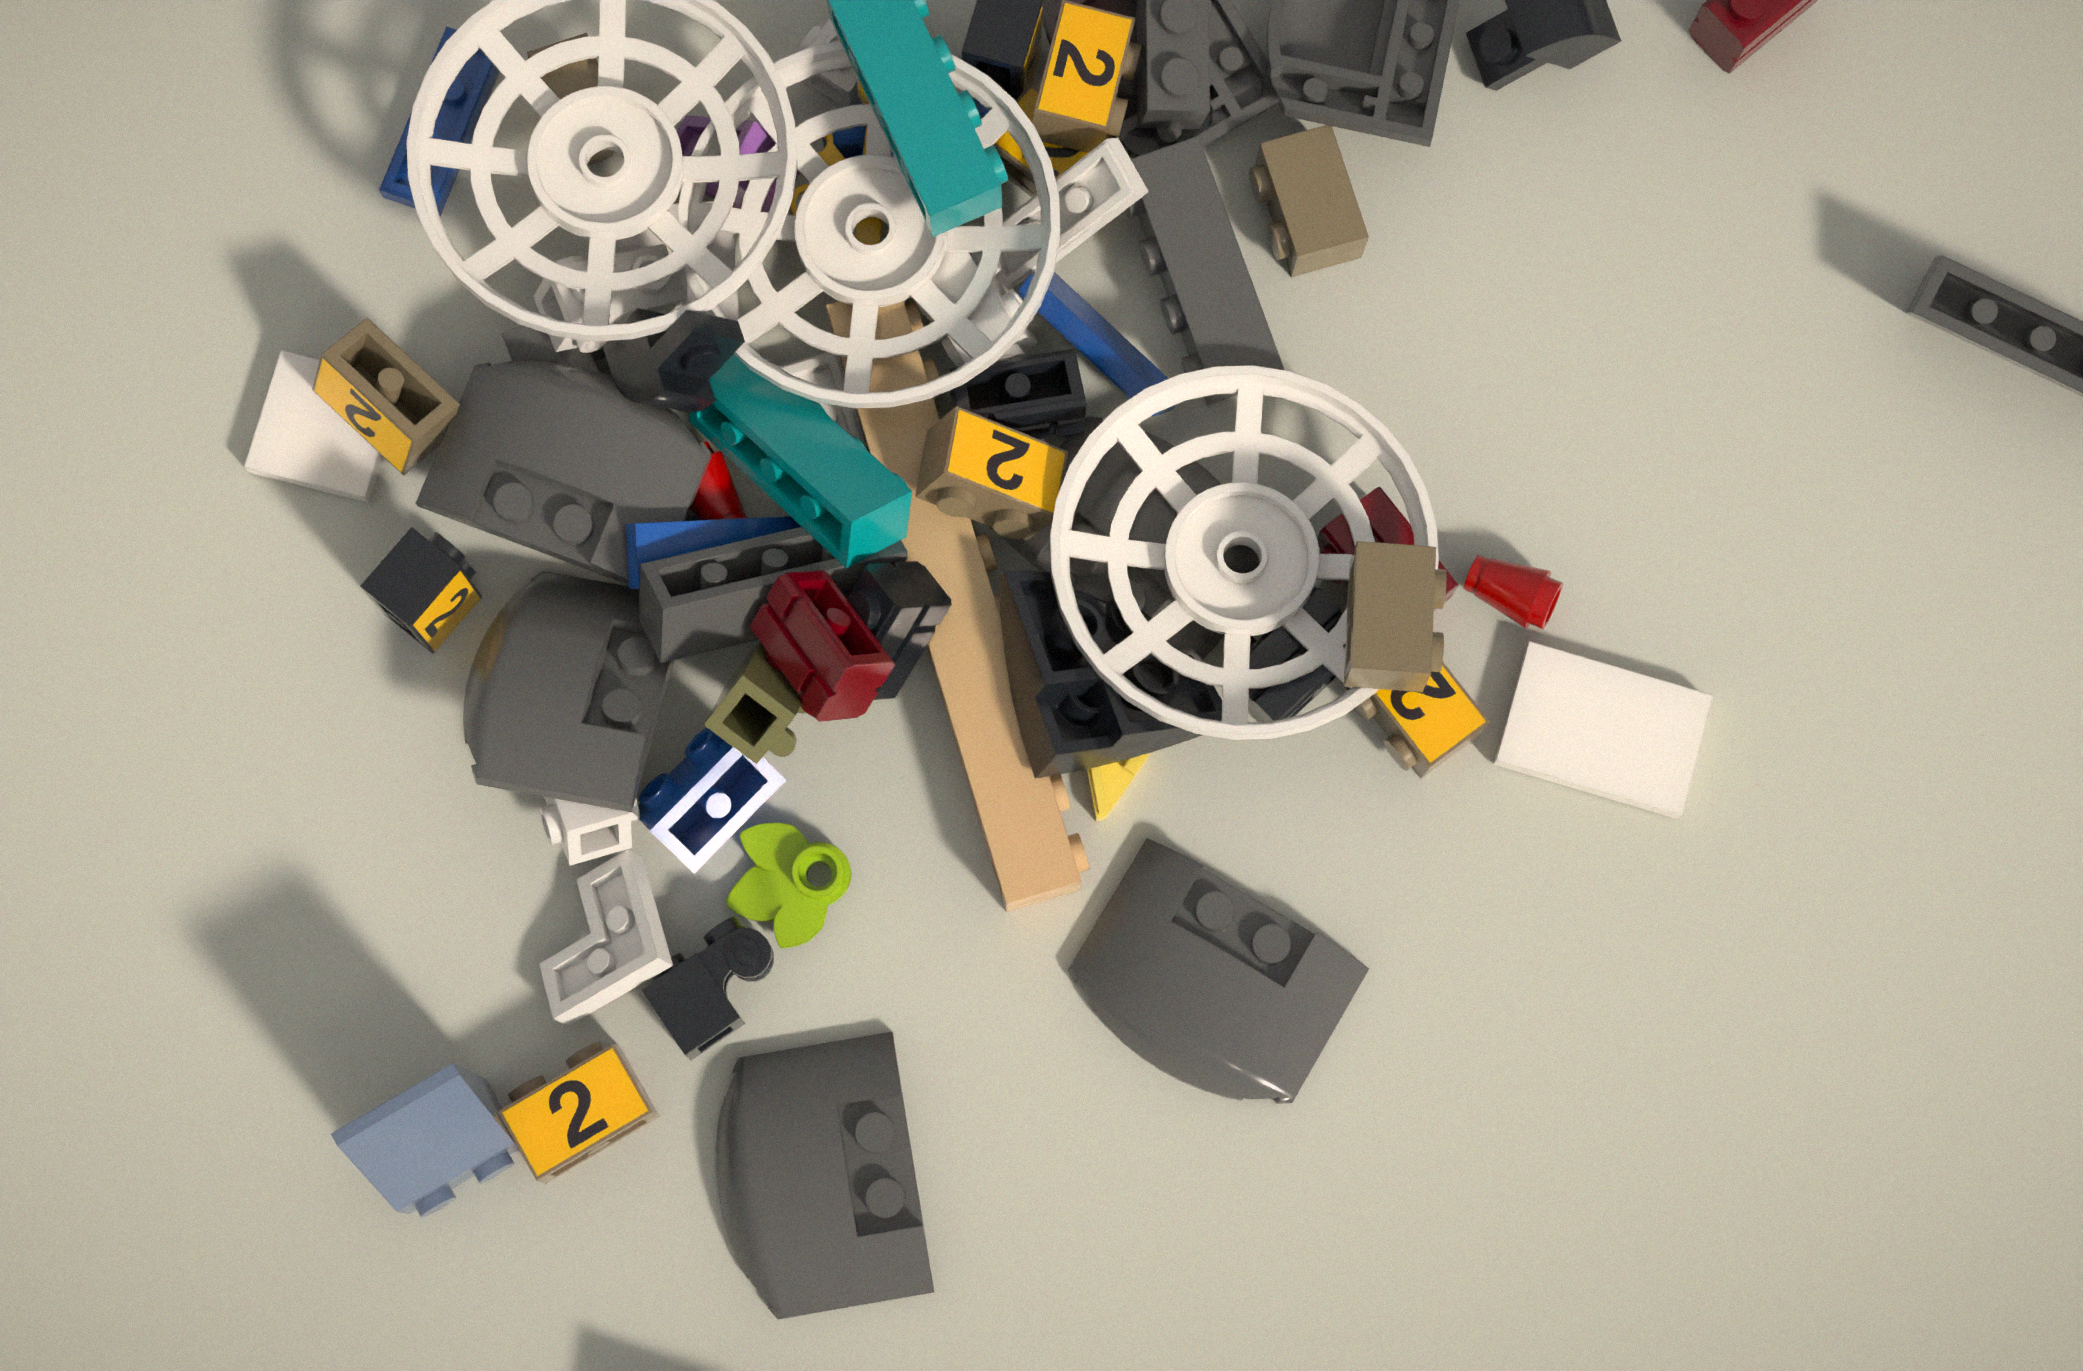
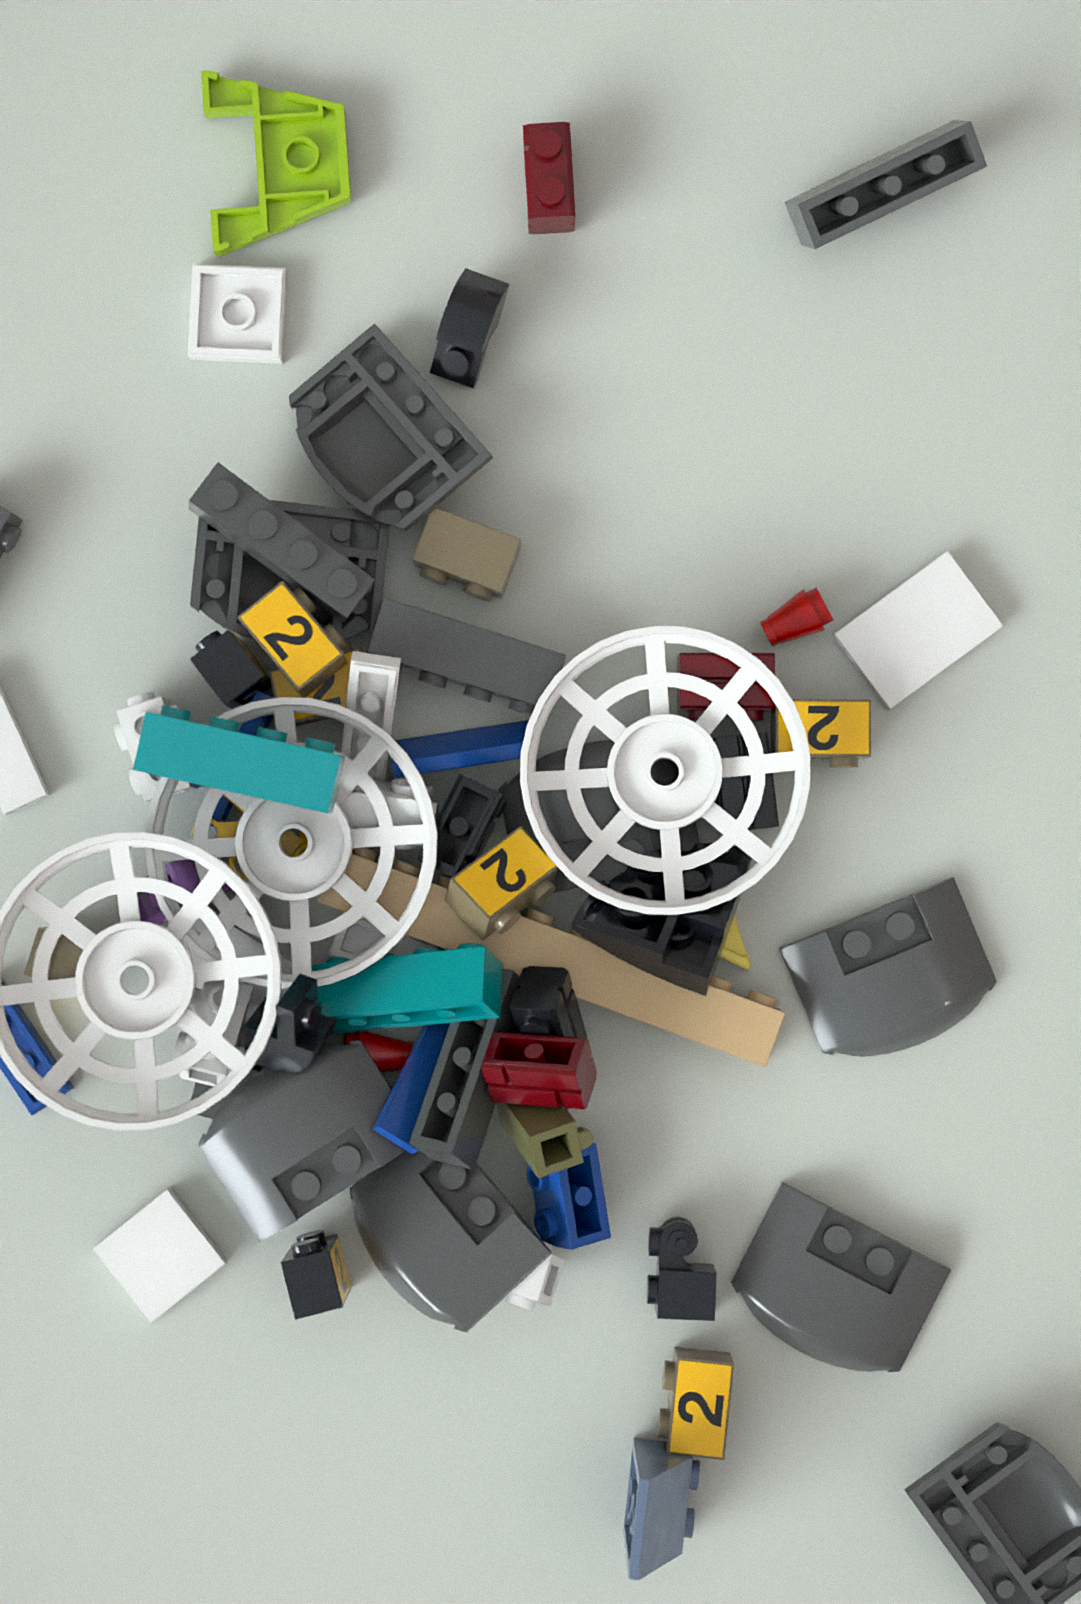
camera: 45 degrees left, 10 degrees up
dark tan brick [312,318,460,476] -> none
white plate [539,849,673,1026] -> none
lime plate [726,823,852,949] -> none
dark tan brick [1344,541,1447,692] -> none

